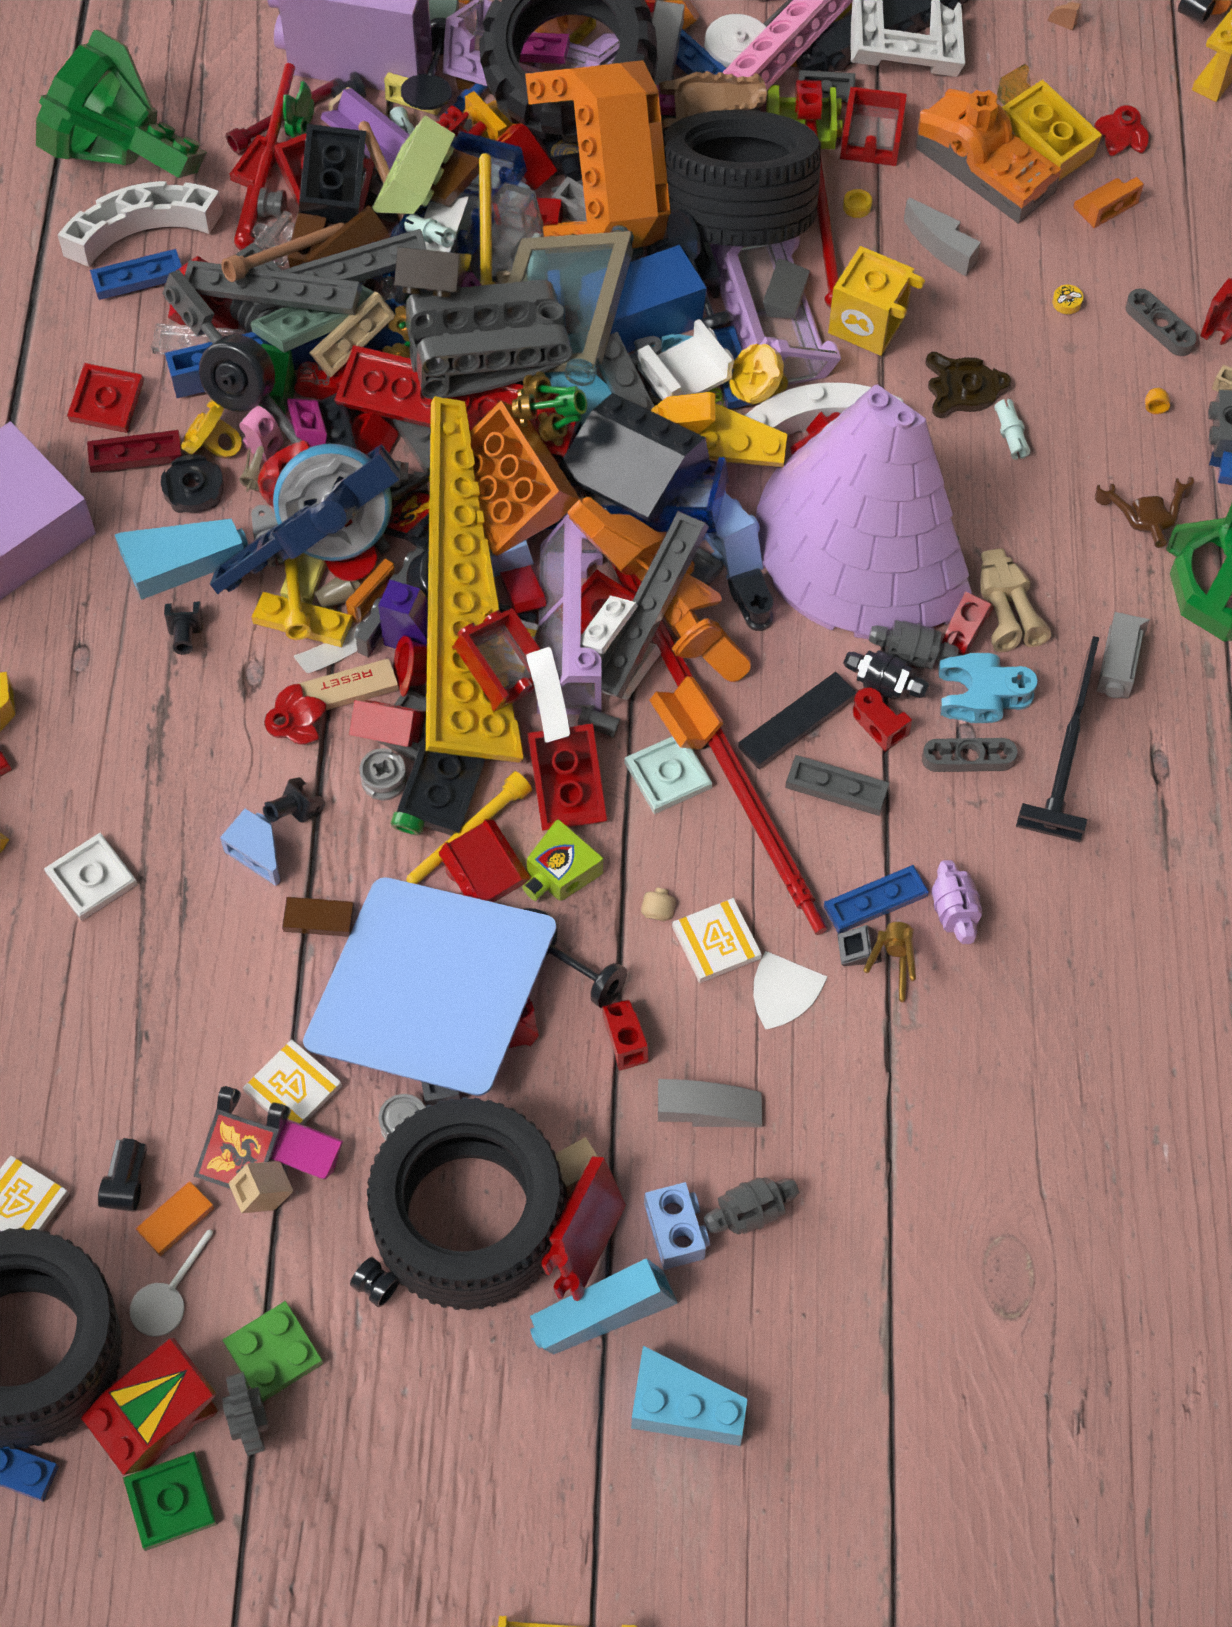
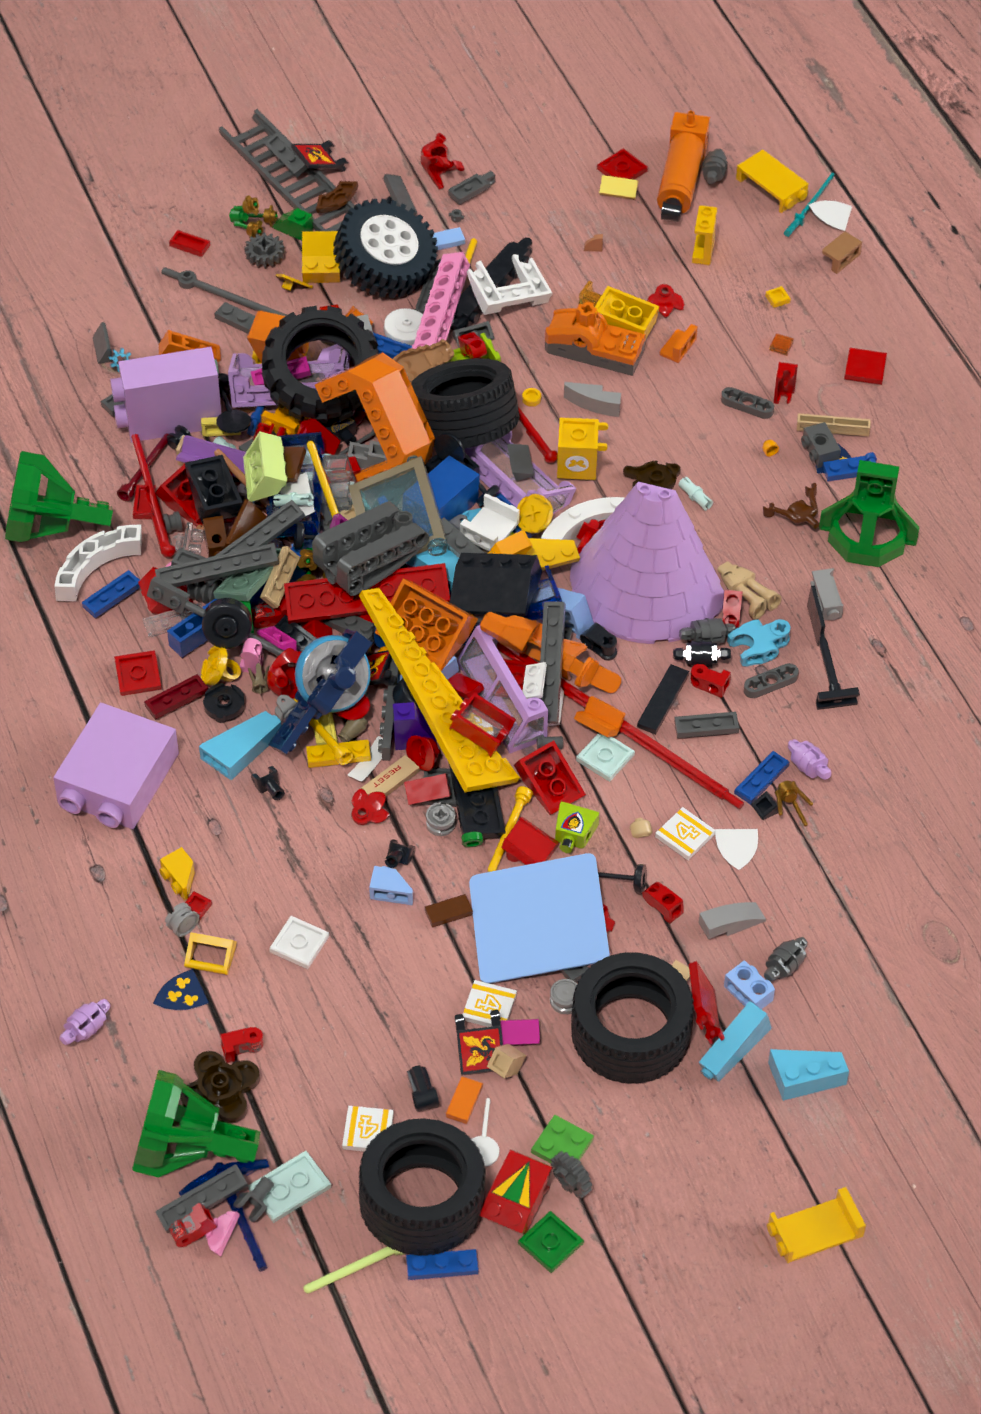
camera: 25 degrees left, 10 degrees down
nougat piece [221,223,345,282] -> none
green plate [283,81,315,138] -> none
orange tile [346,558,395,623] -> none
black wheel [350,1257,400,1307] -> none
dark brown slope [394,247,471,298] -> none
plant [512,371,587,446] -> none
white sticker [526,647,570,742] -> none
window [840,87,907,166] -> none
yellow tile [1052,284,1083,314] -> none

